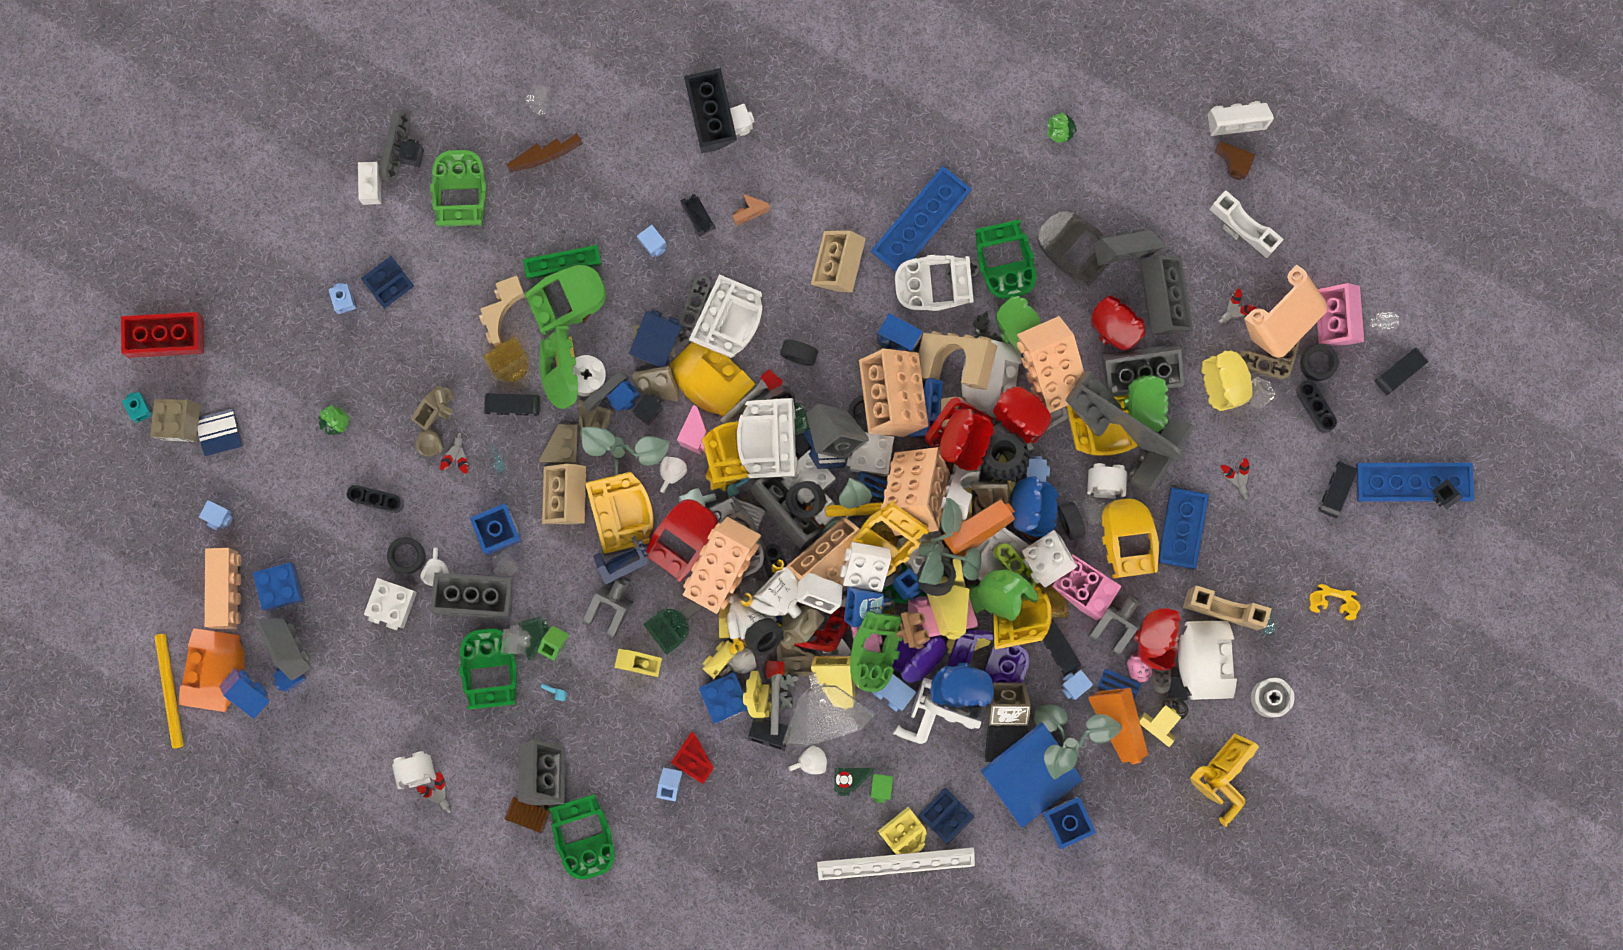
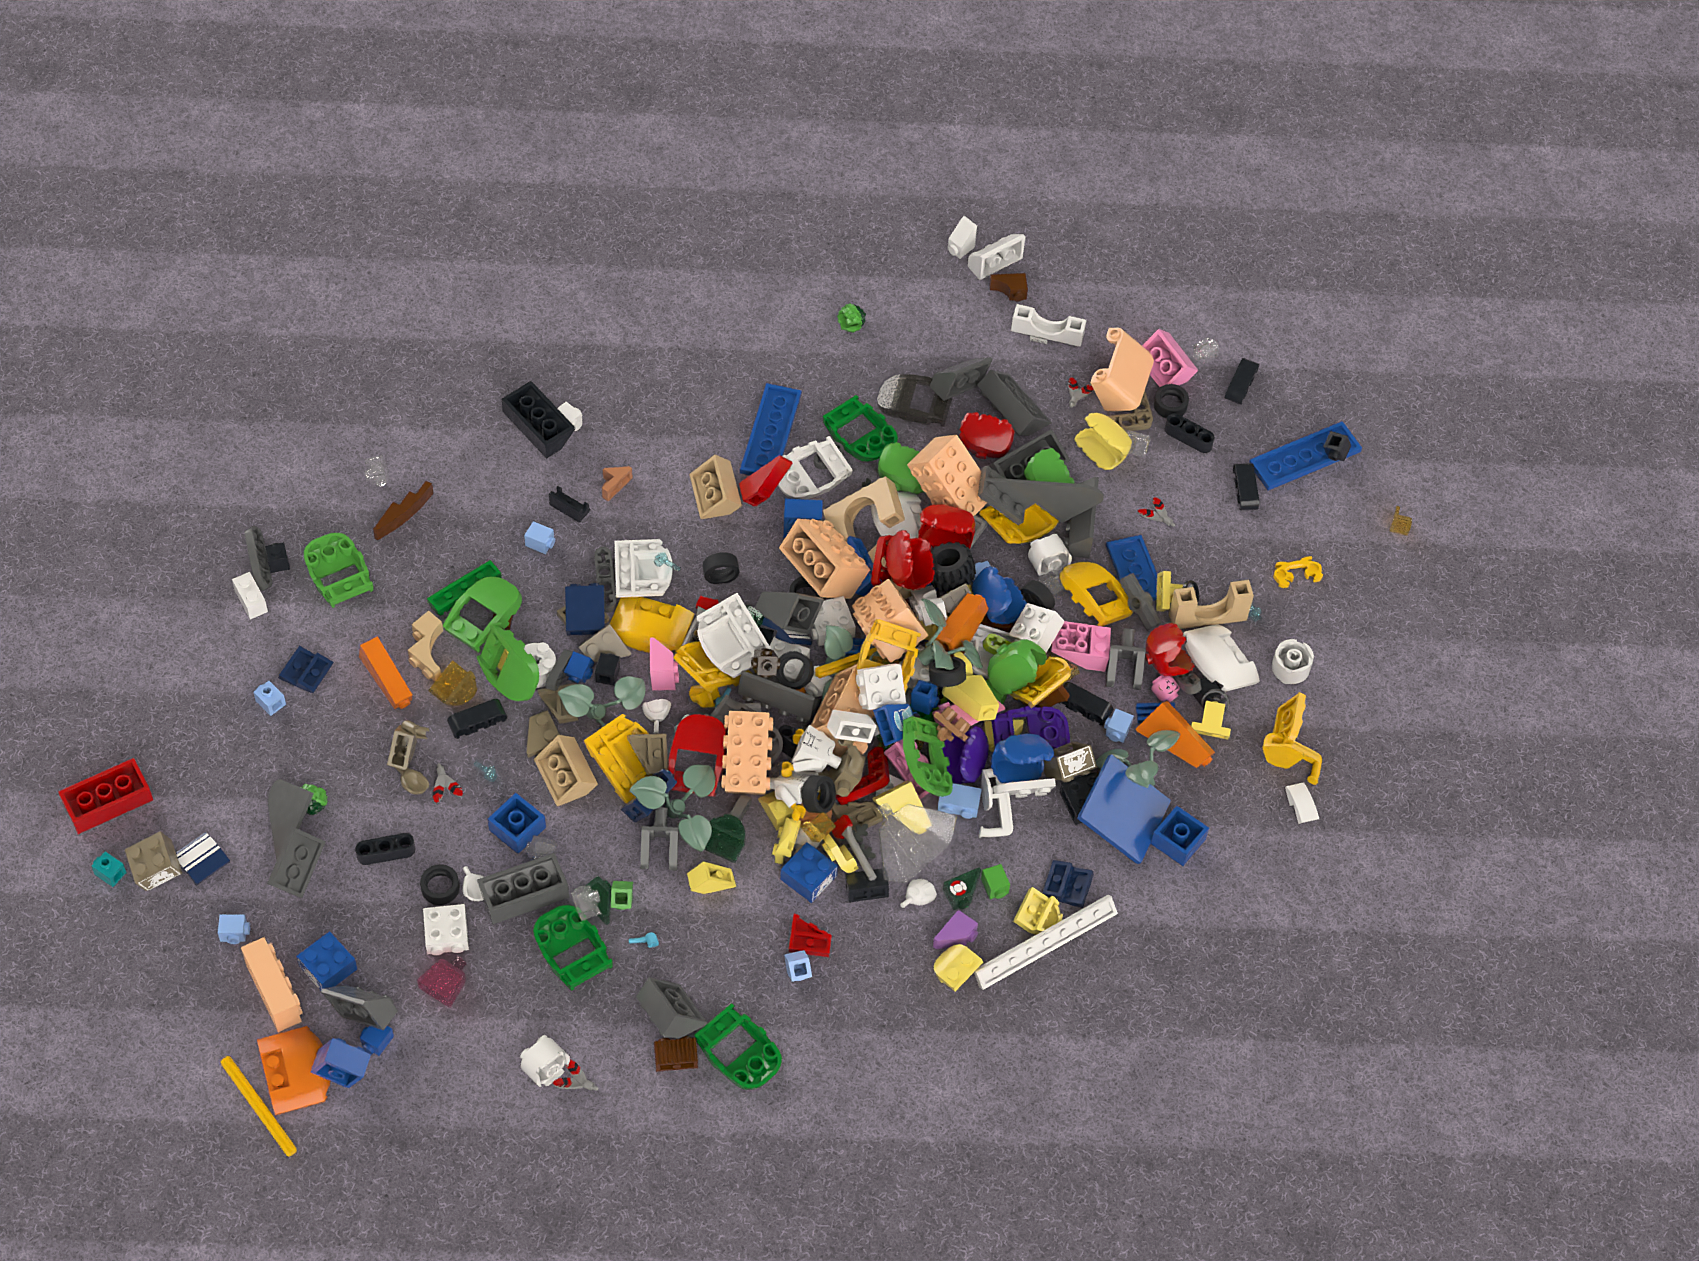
camera: 30 degrees left, 25 degrees down
none -> dark grey piece [267,779,326,898]
none -> orange slope [359,636,413,709]
none -> clear pink torso [417,956,467,1008]
none -> dark tan wing [627,734,668,775]
none -> sand green plant [630,765,716,852]
none -> clear light blue hand [654,553,681,572]
none -> red slope [739,455,793,507]
none -> dark brown brick [751,648,780,678]
none -> clear yellow panel [800,812,836,843]
none -> medium lavender slope [933,910,978,949]
none -> light yellow slope [934,944,983,992]
none -> white slope [948,216,977,259]
none -> dark grey piece [1119,573,1161,631]
none -> light yellow piece [1156,571,1199,612]
none -> white slope [1285,783,1319,824]
none -> clear yellow panel [1390,506,1412,536]

